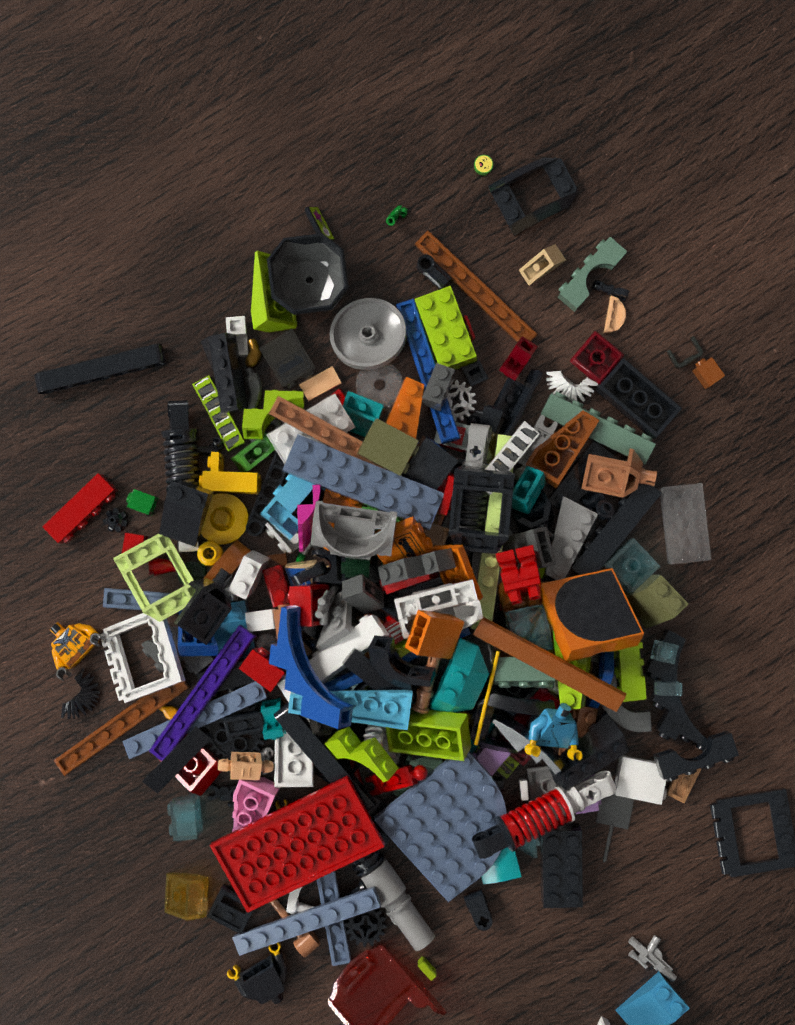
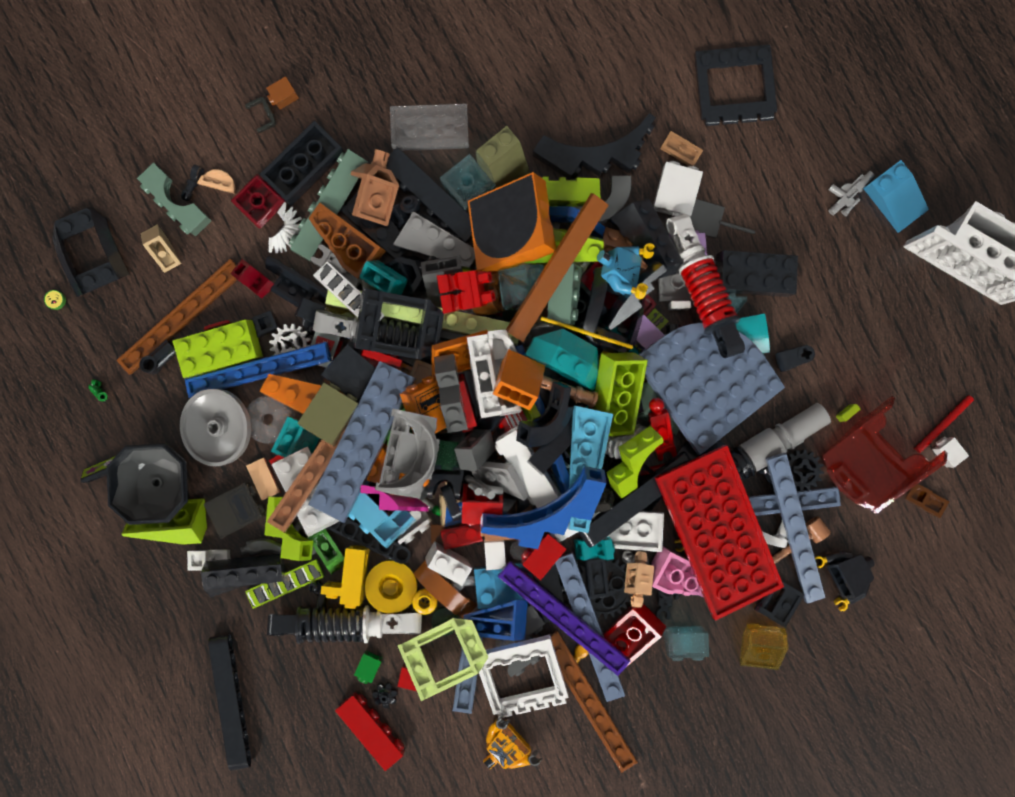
camera: 90 degrees left, 0 degrees up
black hair [61,668,100,719] -> none
black sticker [142,727,211,794] -> none
red cone [148,558,176,576] -> none
black slope [159,479,214,547] -> none
black plate [174,568,234,645] -> none
pearl gold arm [245,339,262,368] -> none
dark grey brick [422,363,455,411] -> none
clear light blue brick [651,640,679,664] -> none
black arch [653,730,739,781] -> none
clear light blue piece [654,681,683,696] -> none

